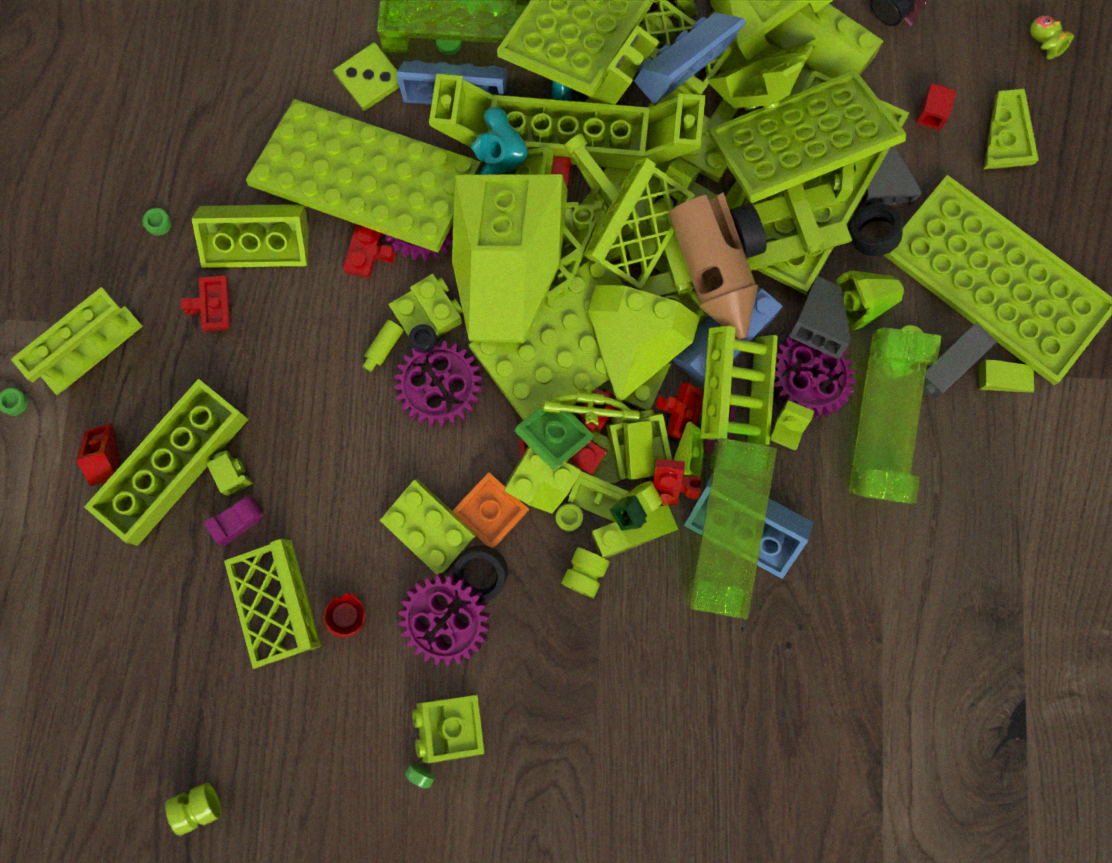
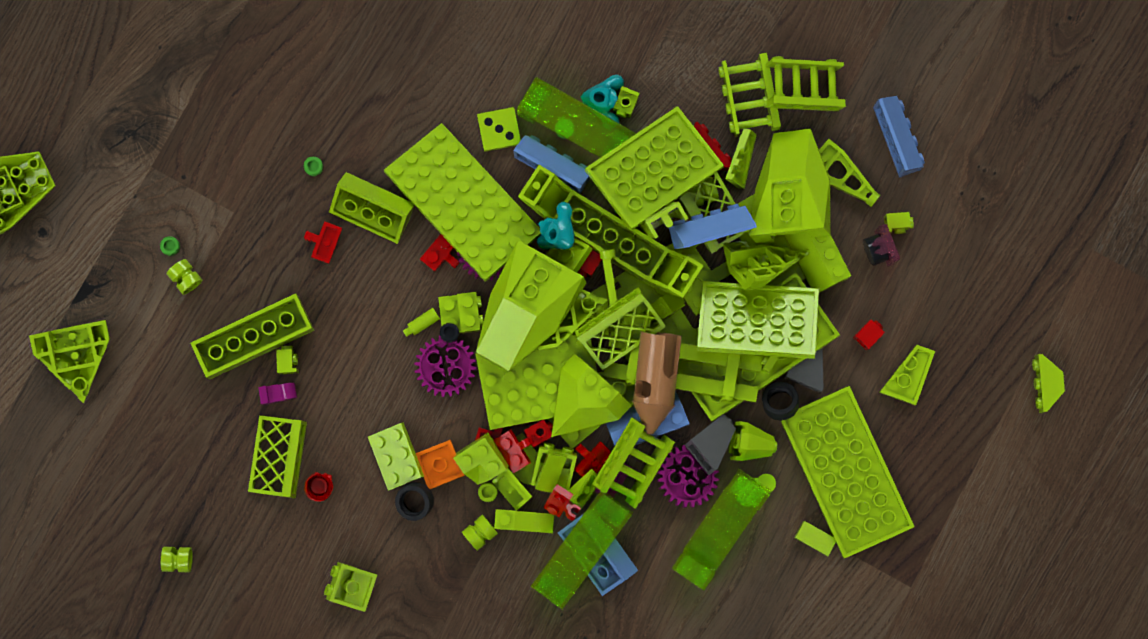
camera: 25 degrees right, 5 degrees up
lime fence [11,287,143,395] -> none
red slope [76,423,121,486] -> none
magenta gear [398,573,491,666] -> none
bright green tile [405,763,435,788] -> none
bright green plate [515,399,594,471] -> none
lime piece [542,383,640,426] -> none
leg [609,481,663,531] -> none
black tyre [730,203,767,258] -> none
lime slope [770,400,814,450] -> none
dark grey slope [914,322,997,399] -> none
lime animal [1030,15,1074,59] -> none
none -> lime wheel [166,259,203,295]

